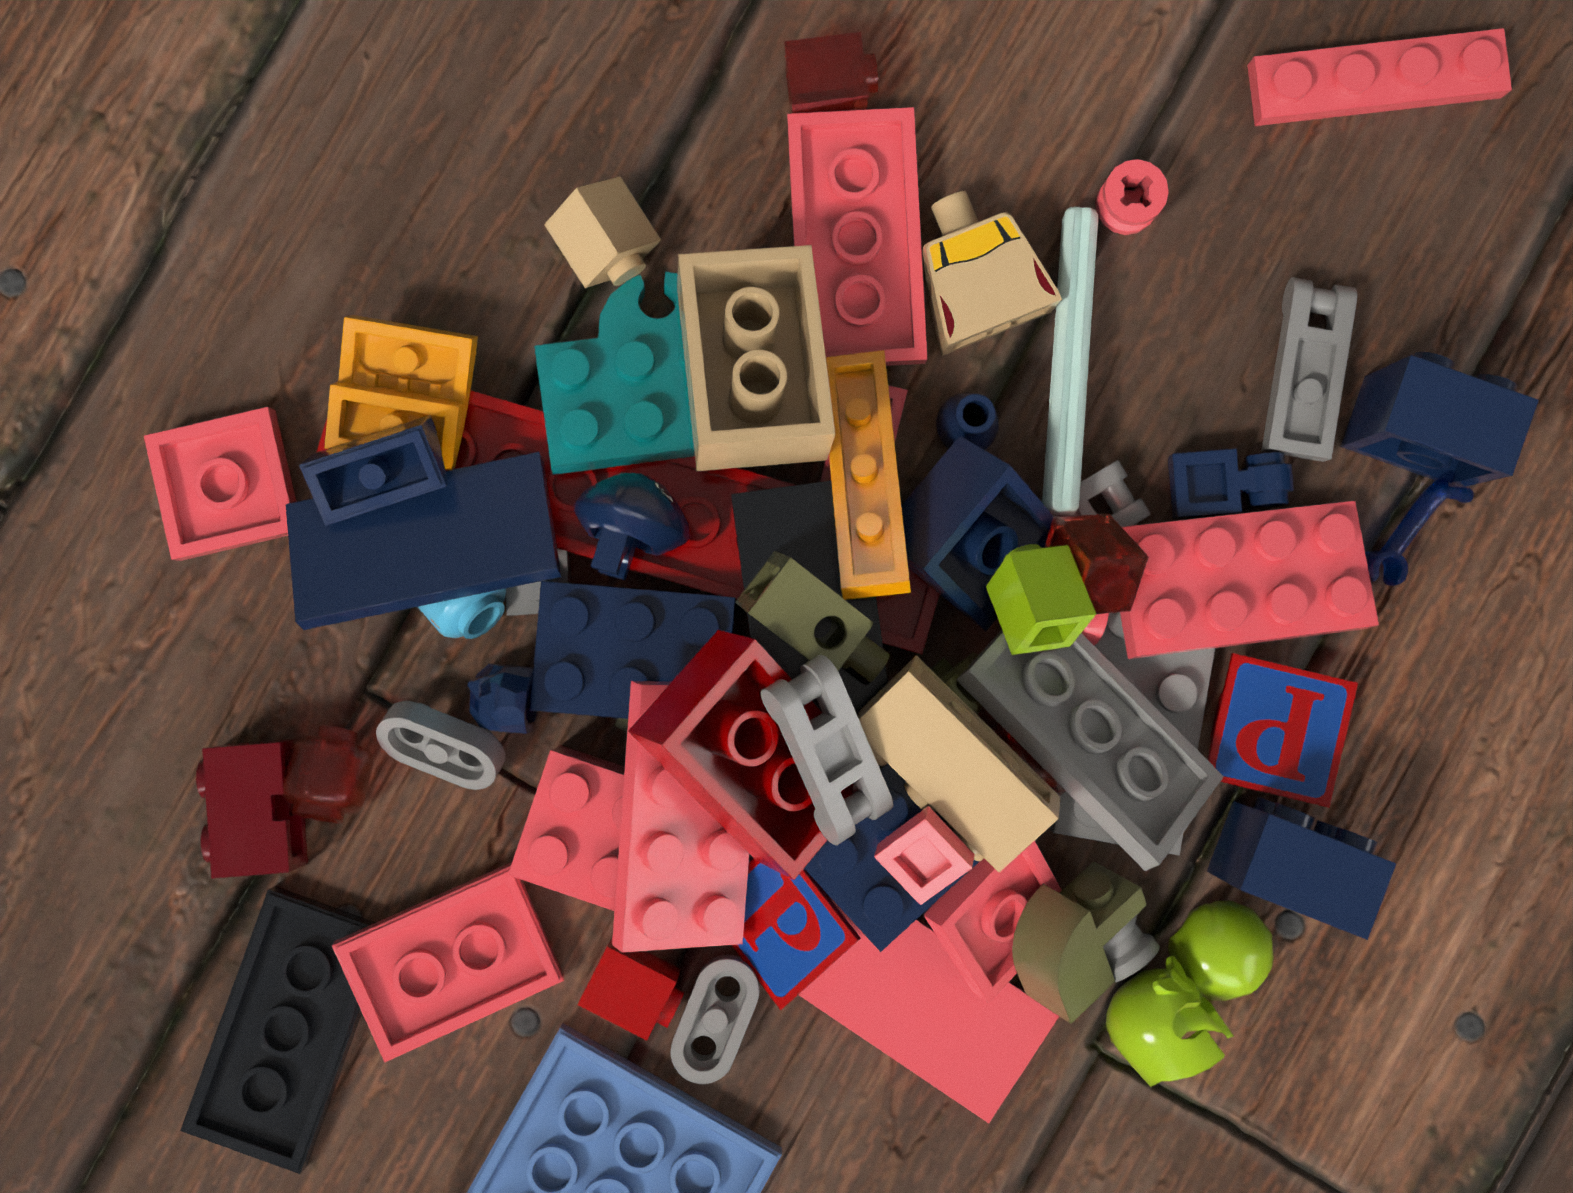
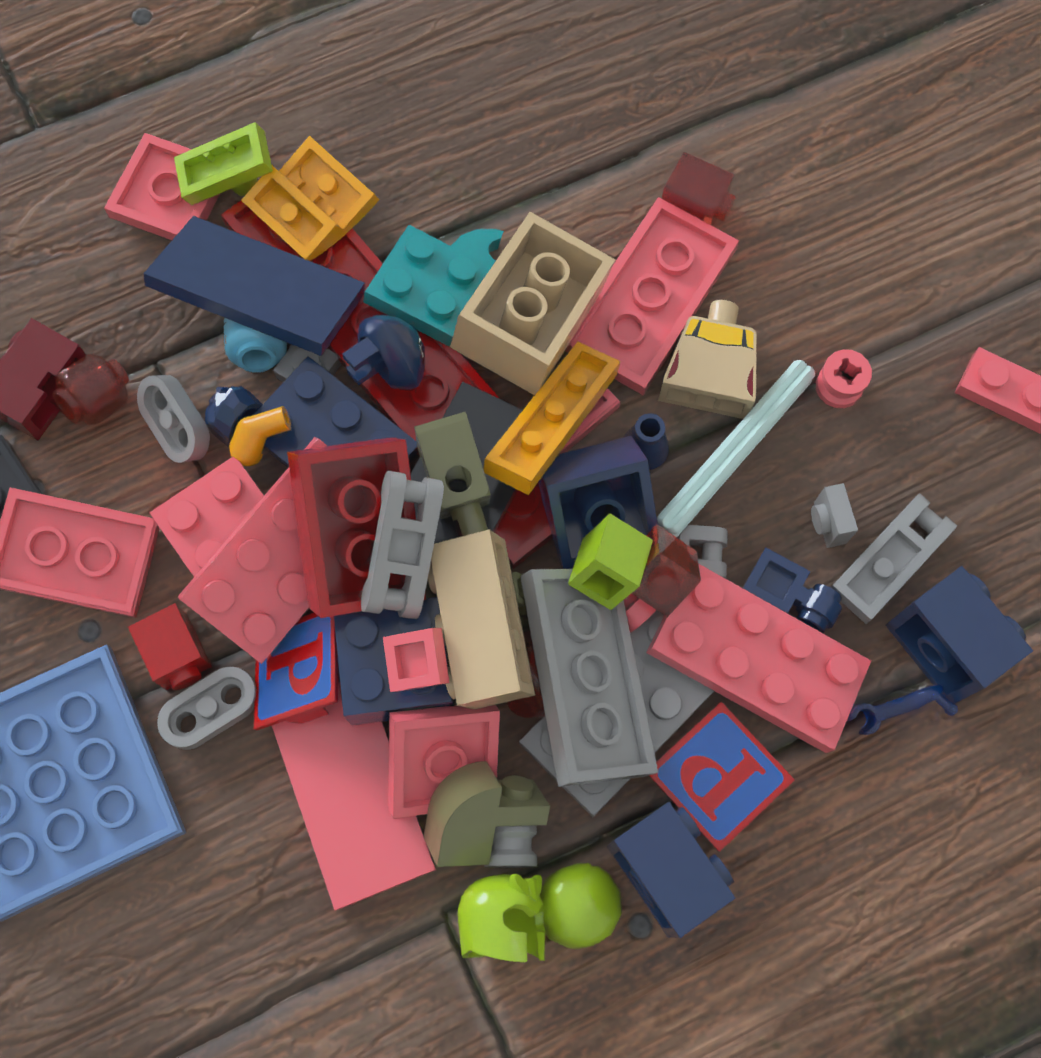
camera: 30 degrees right, 15 degrees down
dark blue slope [299,415,448,526] -> none
tan brick [544,177,661,288] -> none
none -> lime tile [174,122,273,205]
none -> light orange arm [229,406,291,466]
none -> light grey plate [811,483,858,548]

